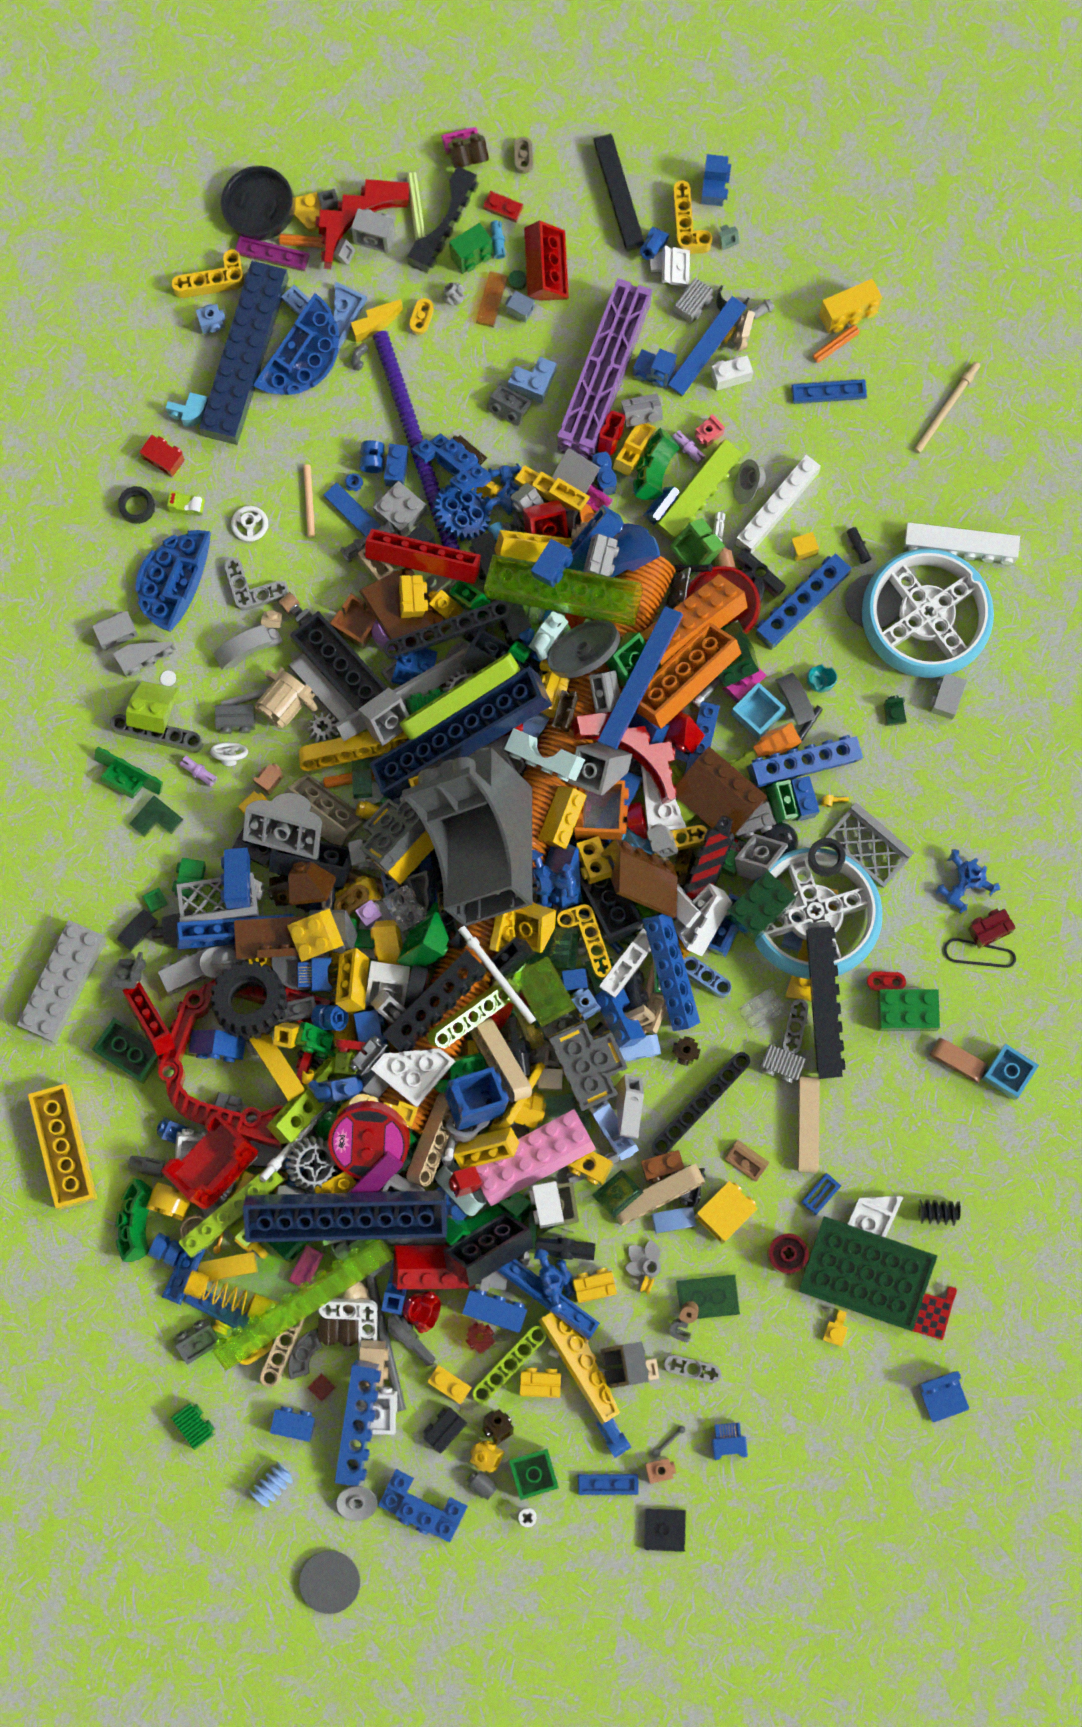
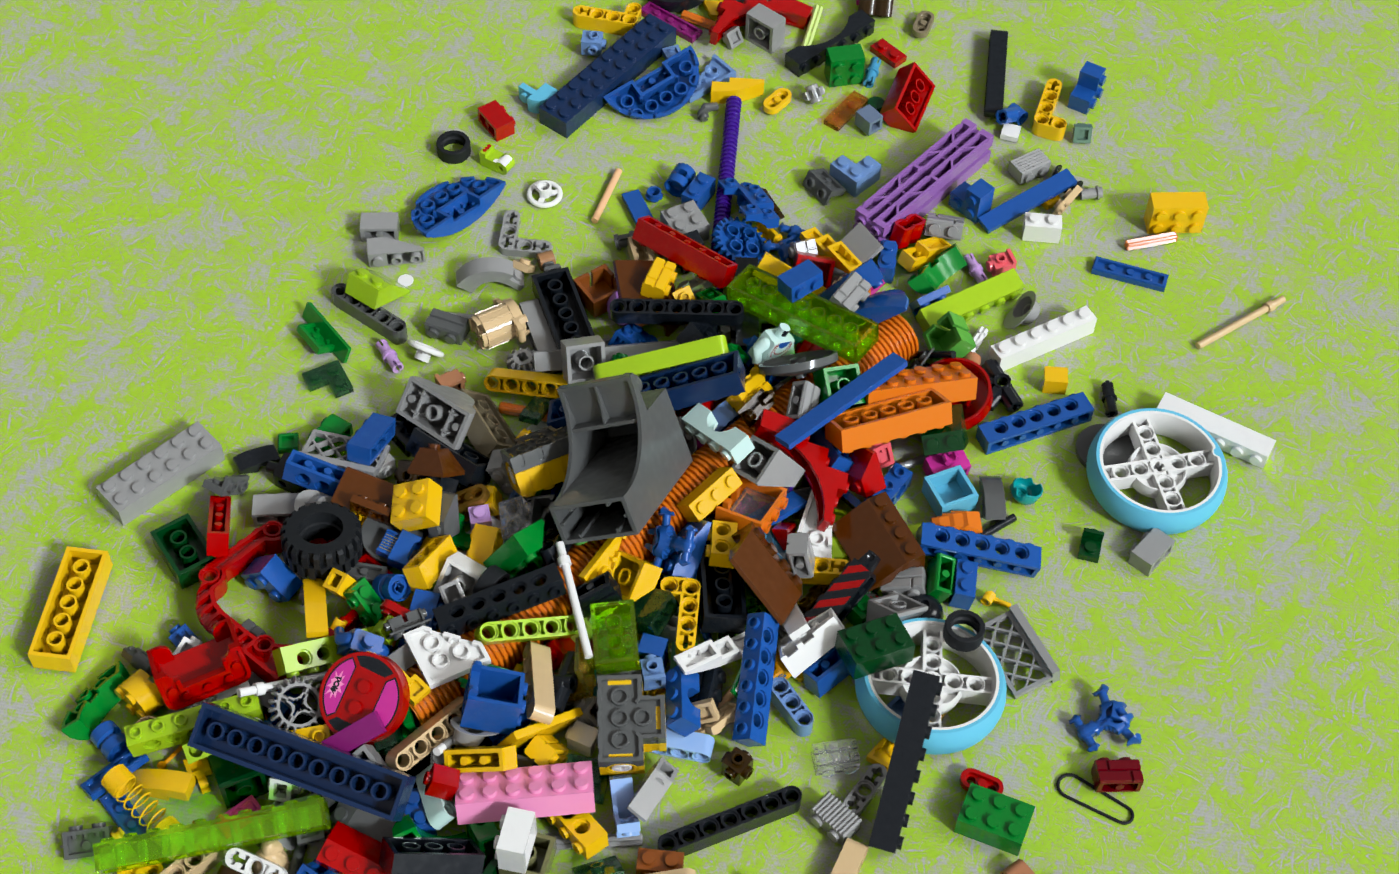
camera: 20 degrees right, 25 degrees down
white plate [662,246,690,287] -> none

